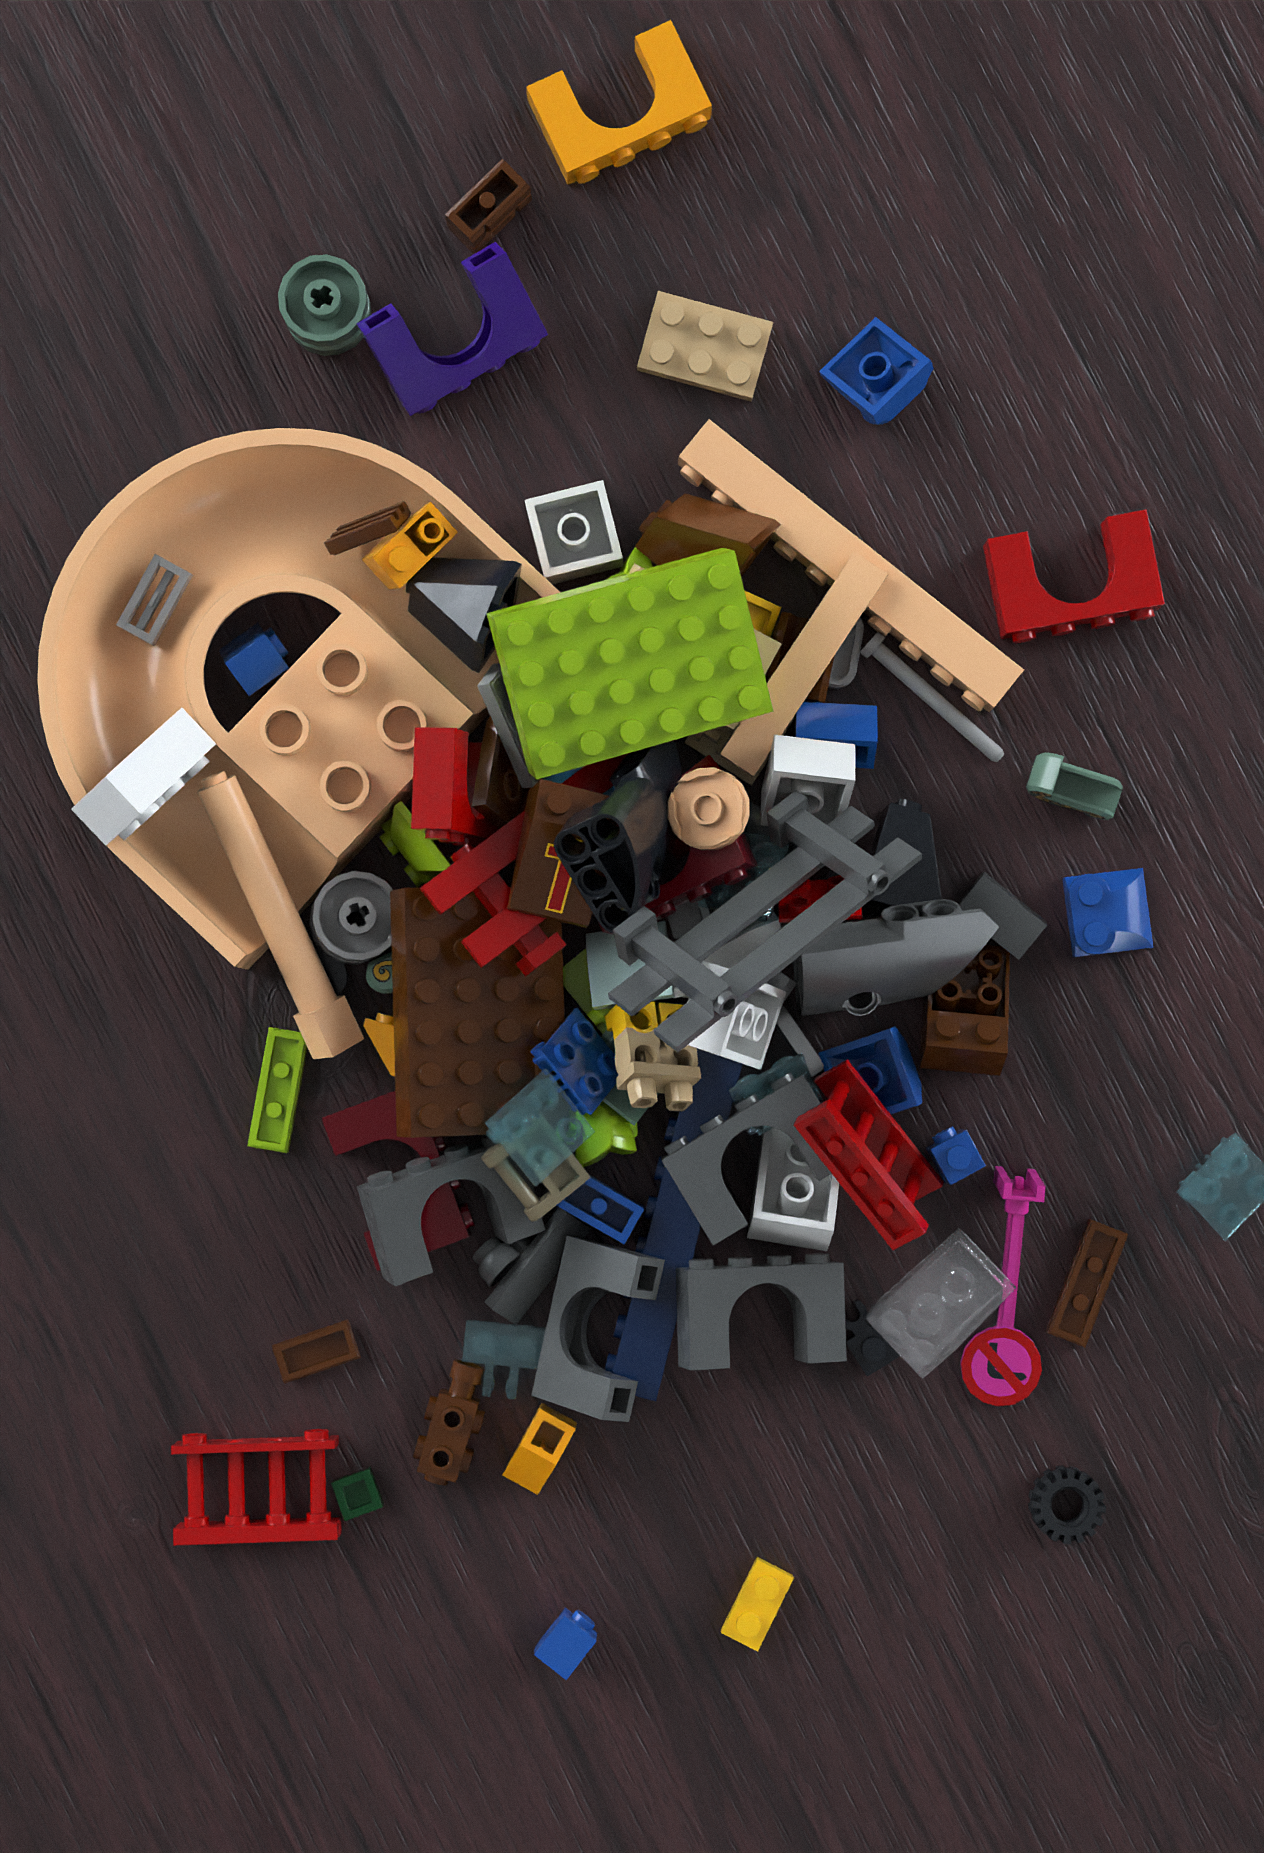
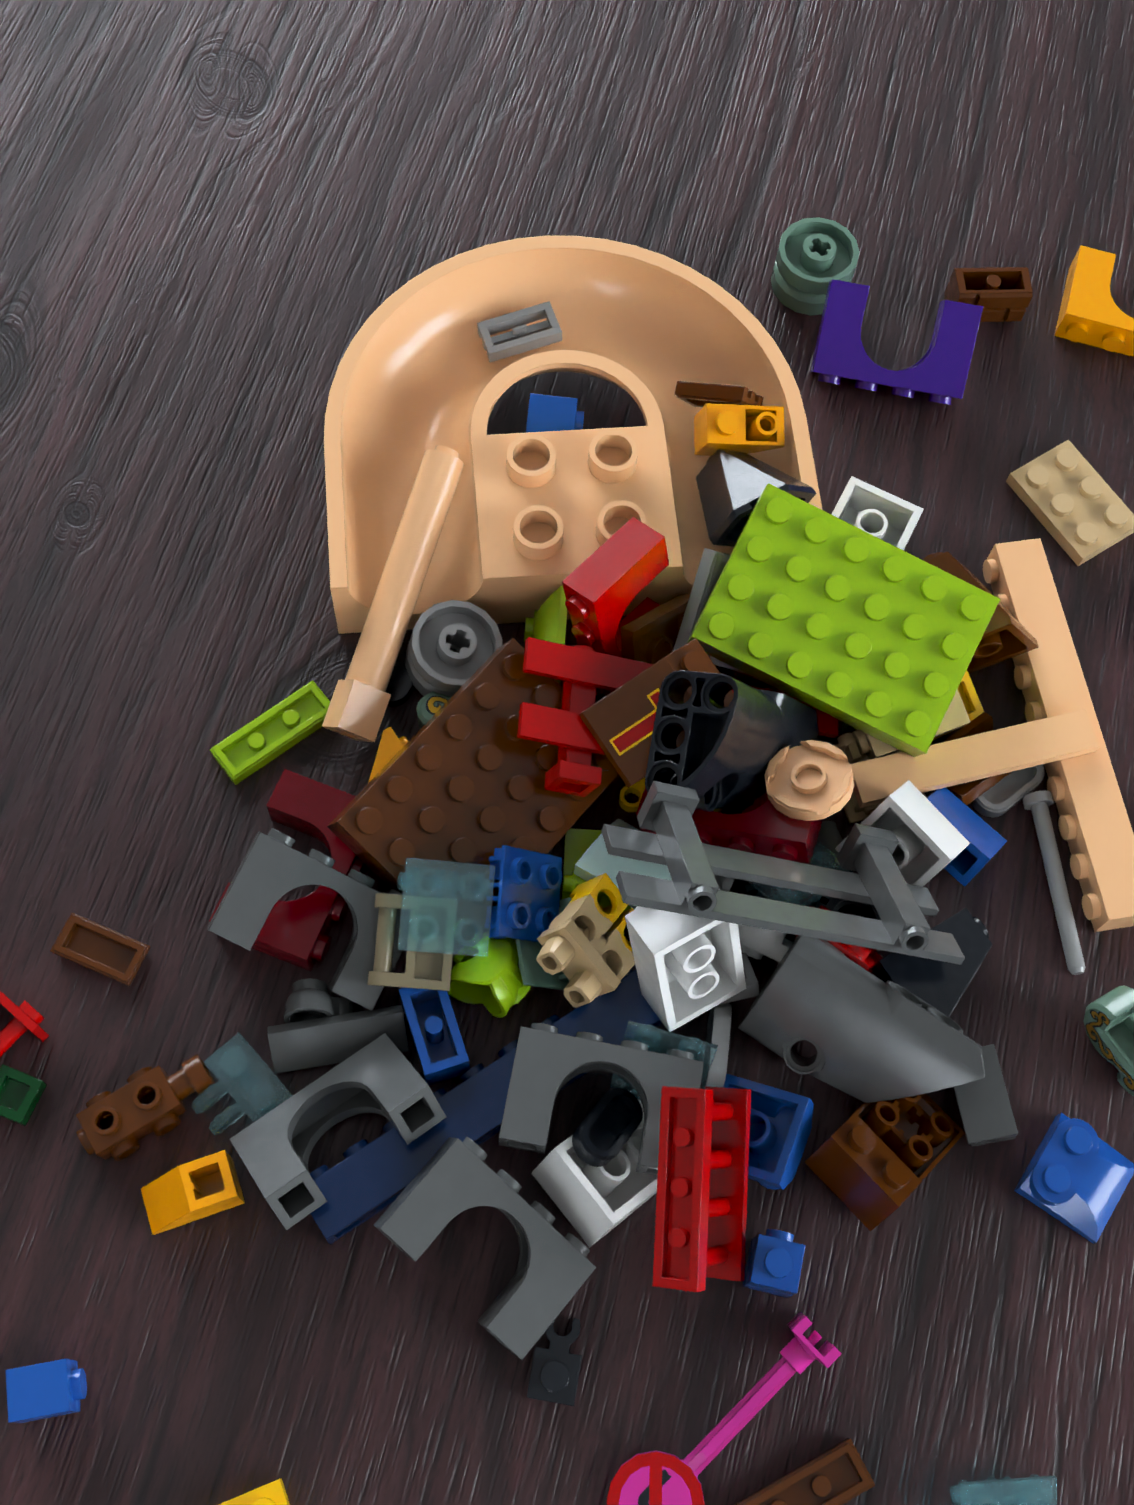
camera: 35 degrees right, 20 degrees down
white brick [71,708,216,845] -> none
clear slope [866,1228,1016,1379] -> none
none -> black tile [572,1088,643,1167]

